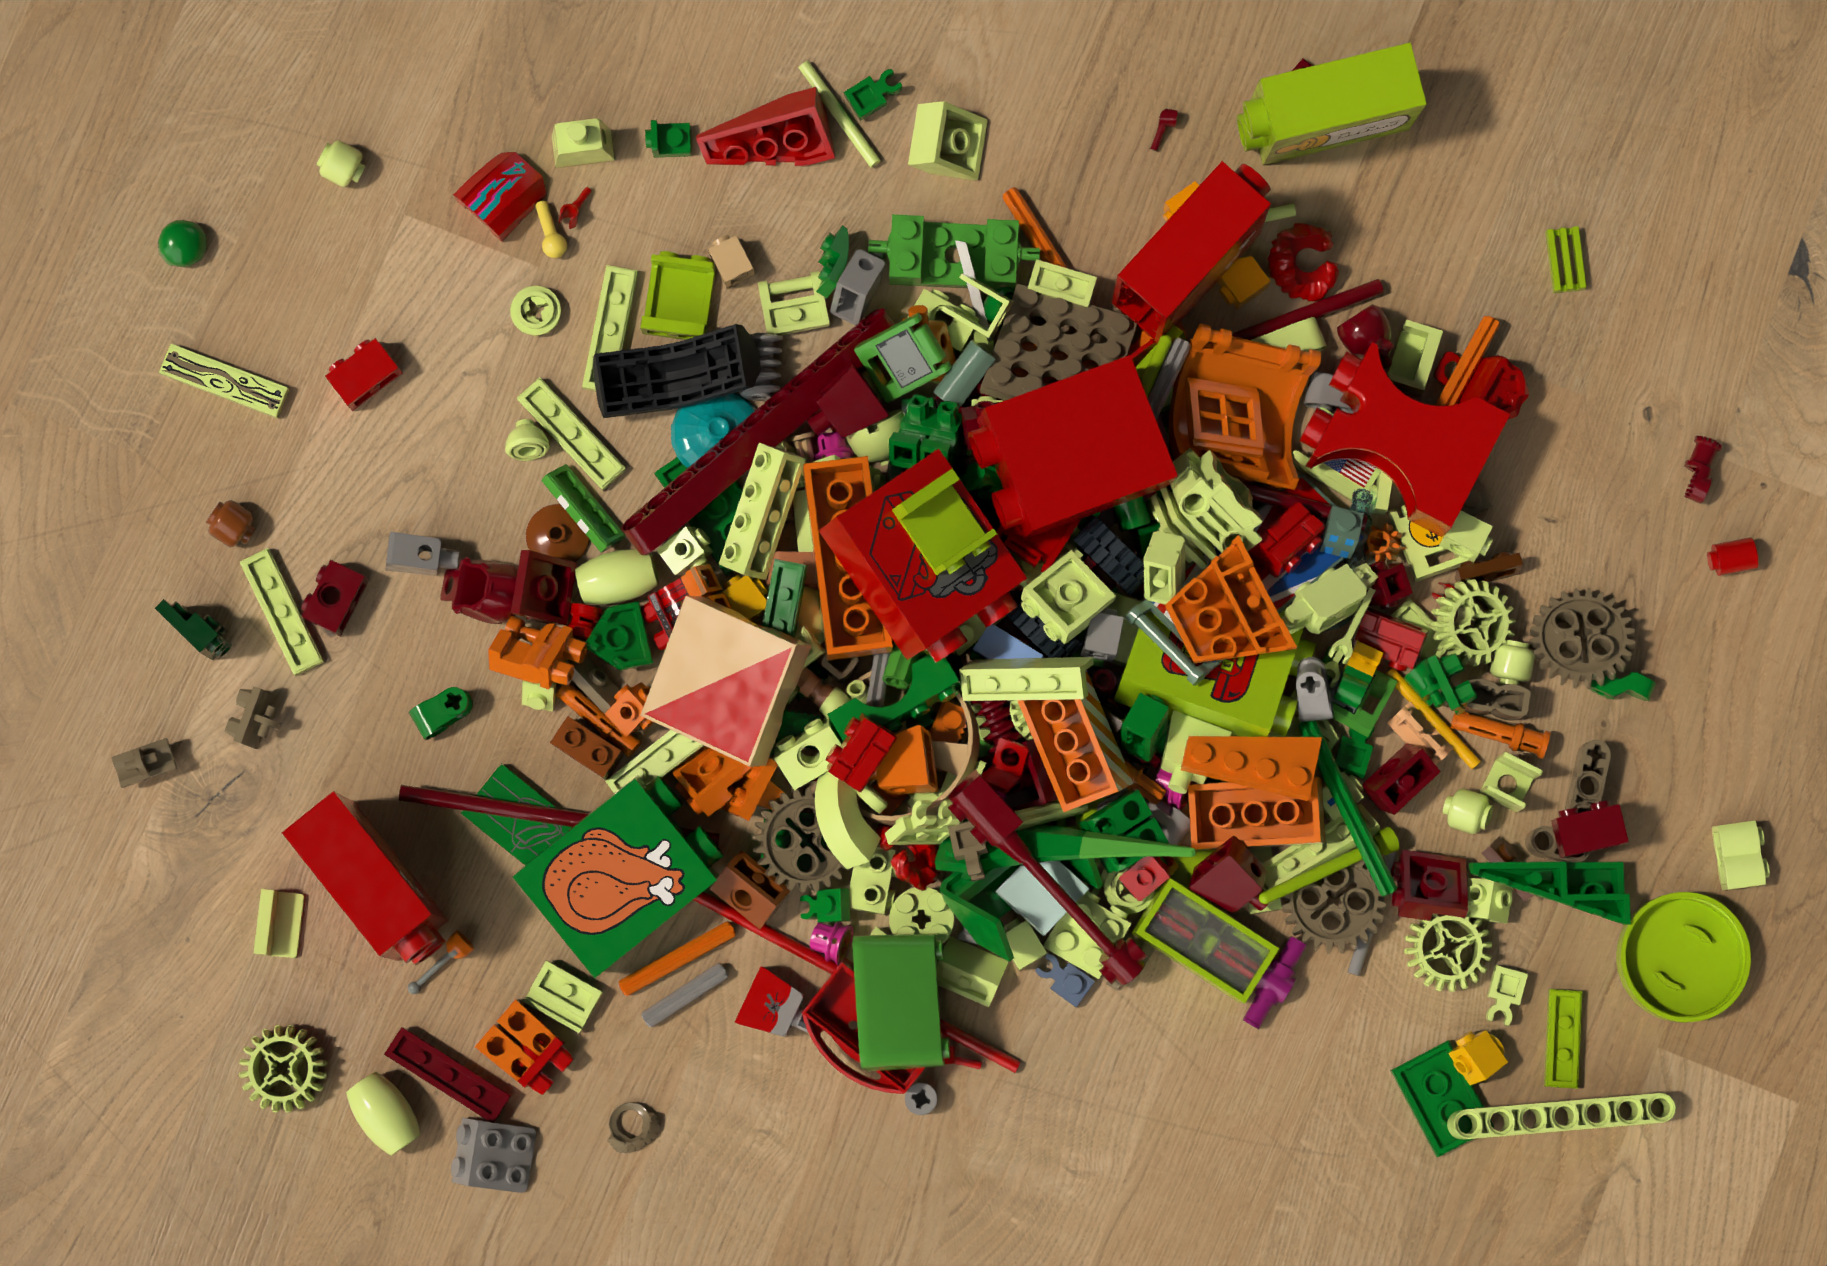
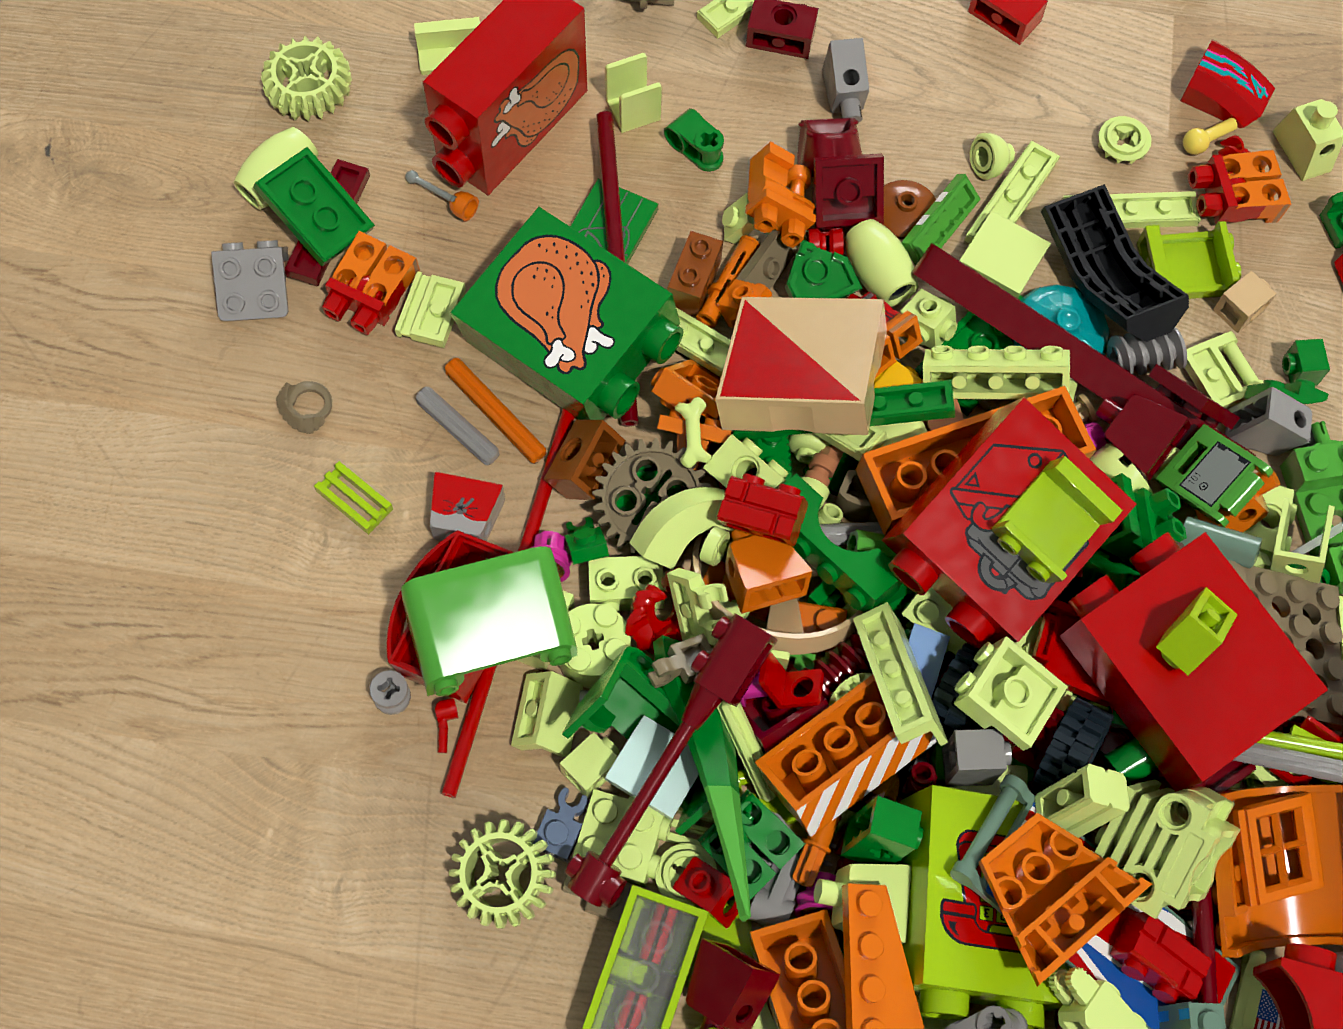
camera: 70 degrees right, 15 degrees down
none -> green tile [253,147,375,266]
none -> lime tile [314,461,393,535]
none -> yellowish green gear [449,819,556,929]
none -> yellowish green piece [605,53,662,133]
none -> yellowish green piece [675,397,712,468]
none -> yellowish green tile [960,210,1051,299]
none -> dark red plate [1148,364,1240,430]
none -> lime slope [1156,587,1238,675]
none -> hips [1187,150,1292,224]
none -> green plate [1282,339,1330,385]

